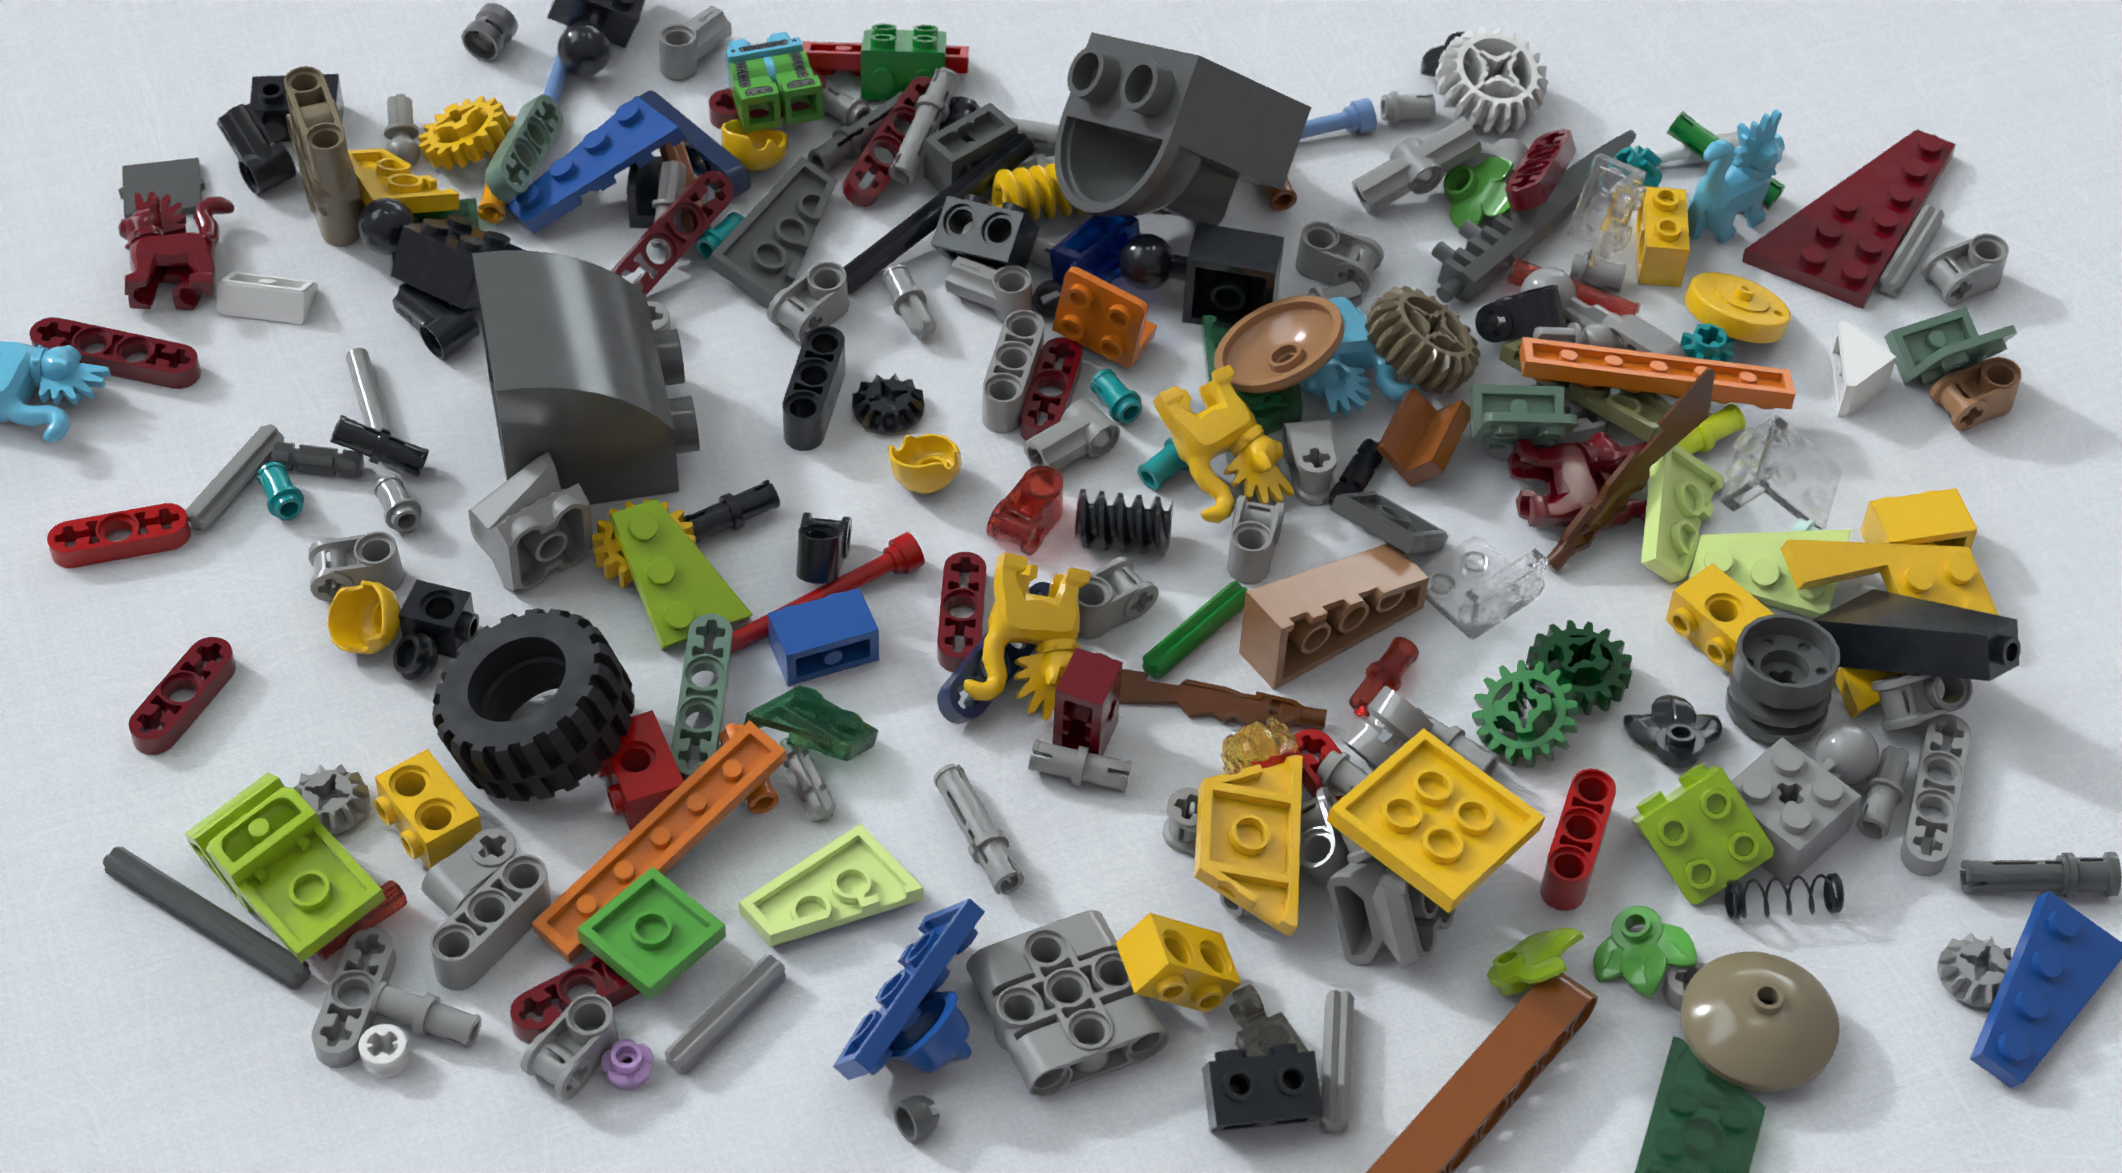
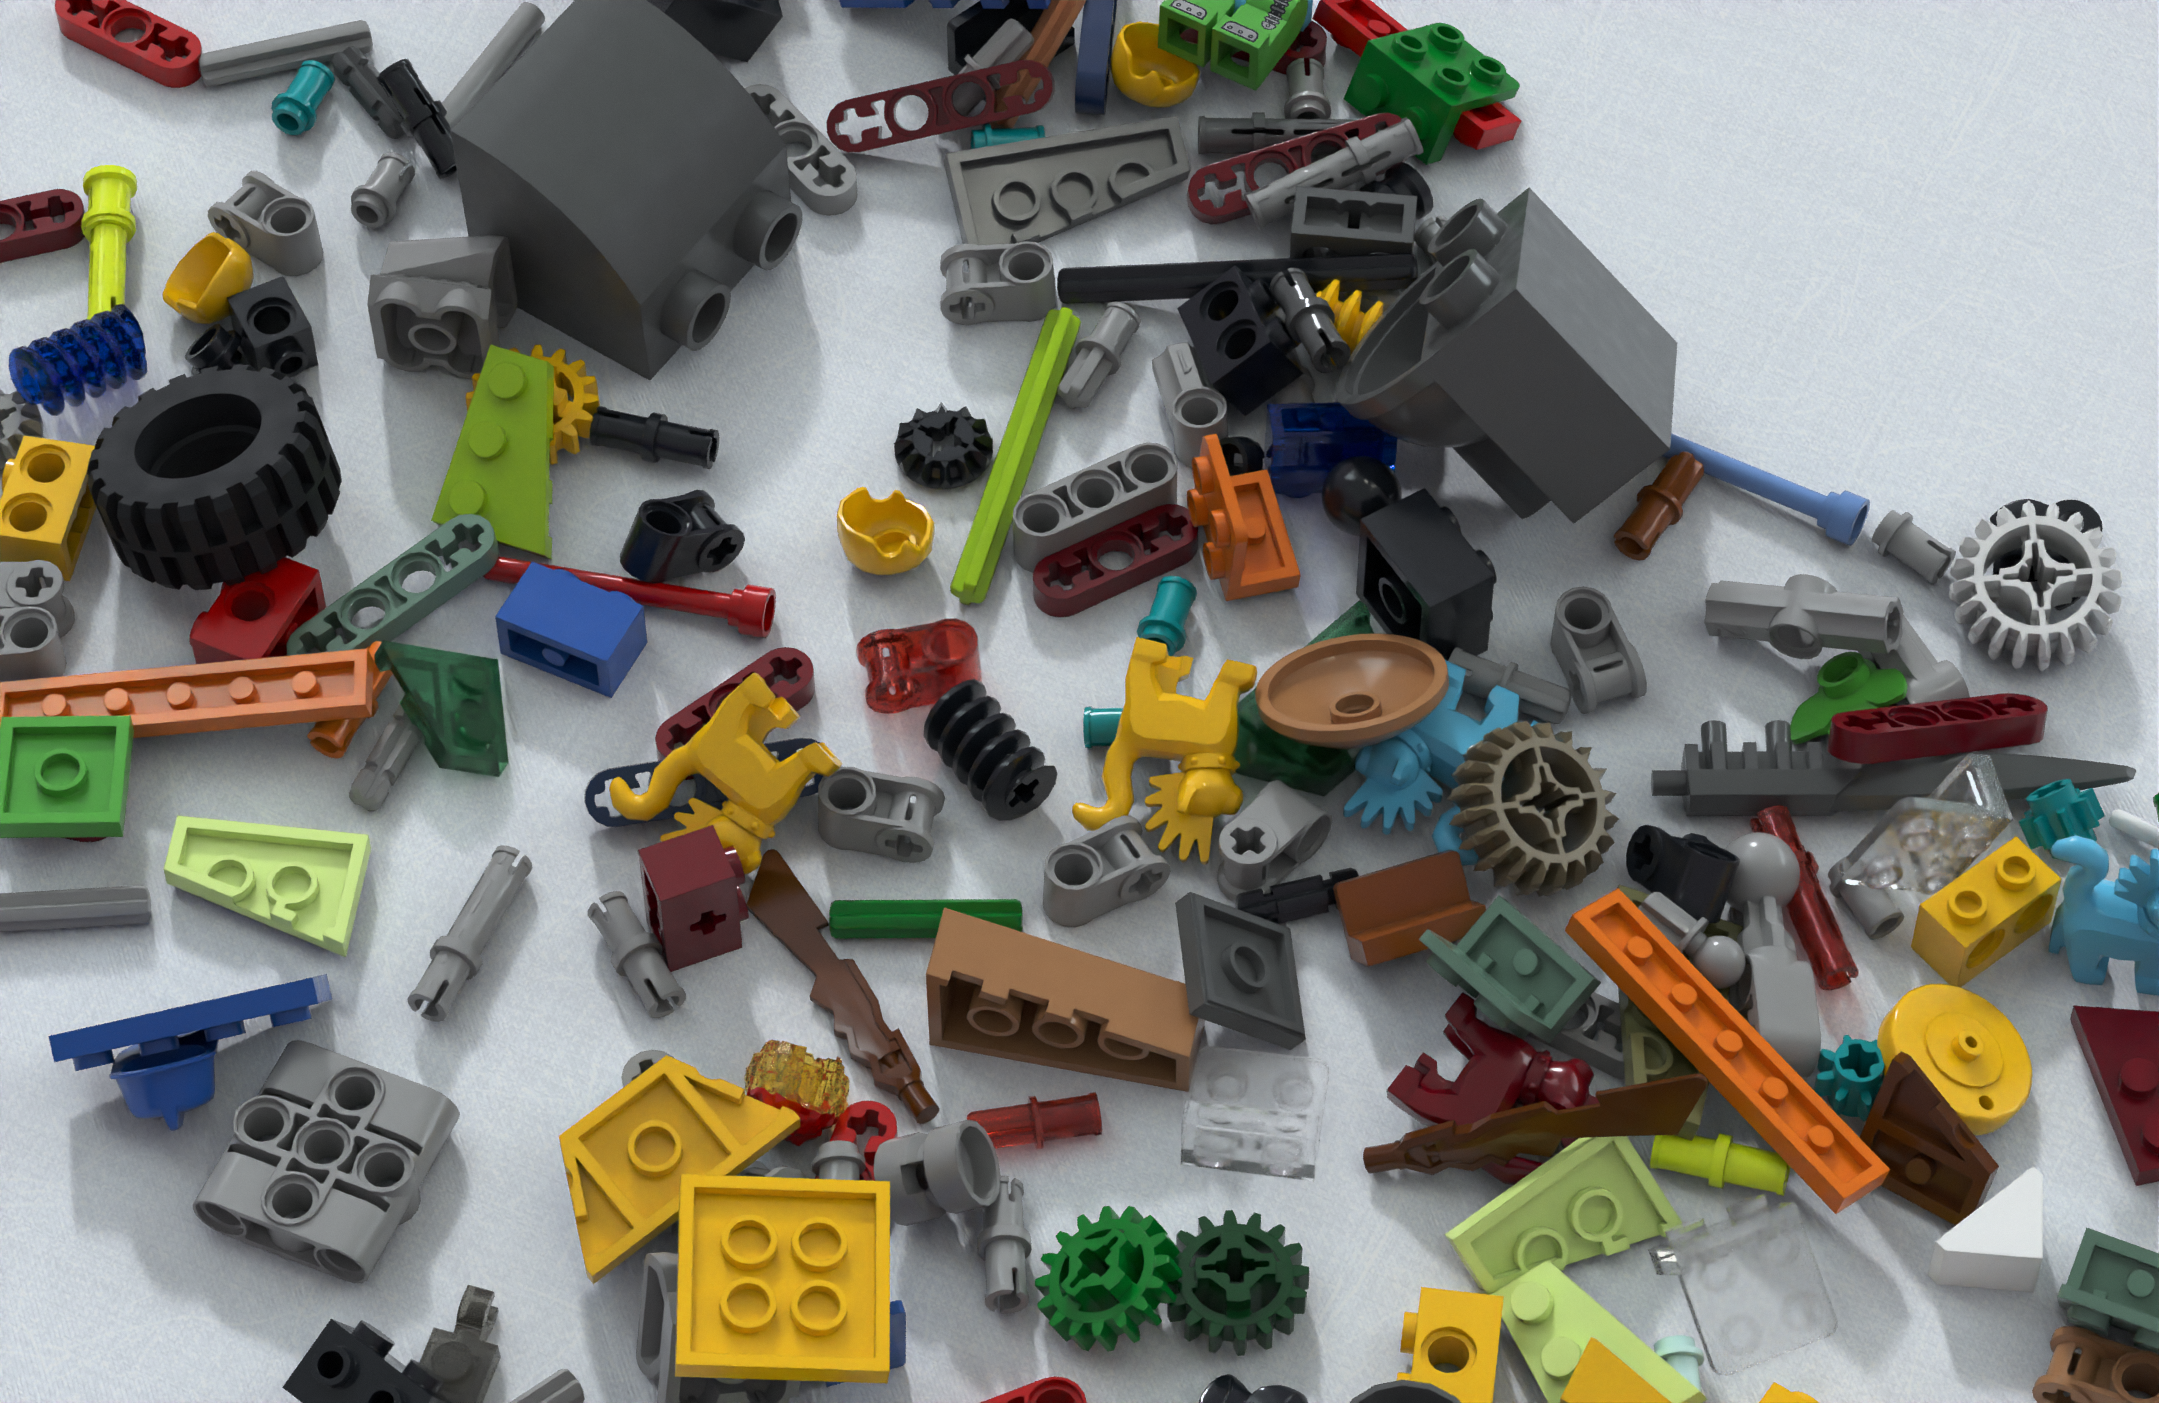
camera: 50 degrees right, 5 degrees up
black beam [782,326,845,451] -> none
dark grey hinge [893,1095,940,1142] -> none
light grey piece [1024,398,1120,476] -> none
yellow brick [1116,913,1242,1013] -> none
none -> clear blue piece [8,304,147,416]
none -> neon yellow pin [81,165,137,338]
none -> lime axle [950,307,1081,606]
none -> dark grey pin [1270,268,1350,373]
none -> reddish brown wing [1860,1051,1999,1226]

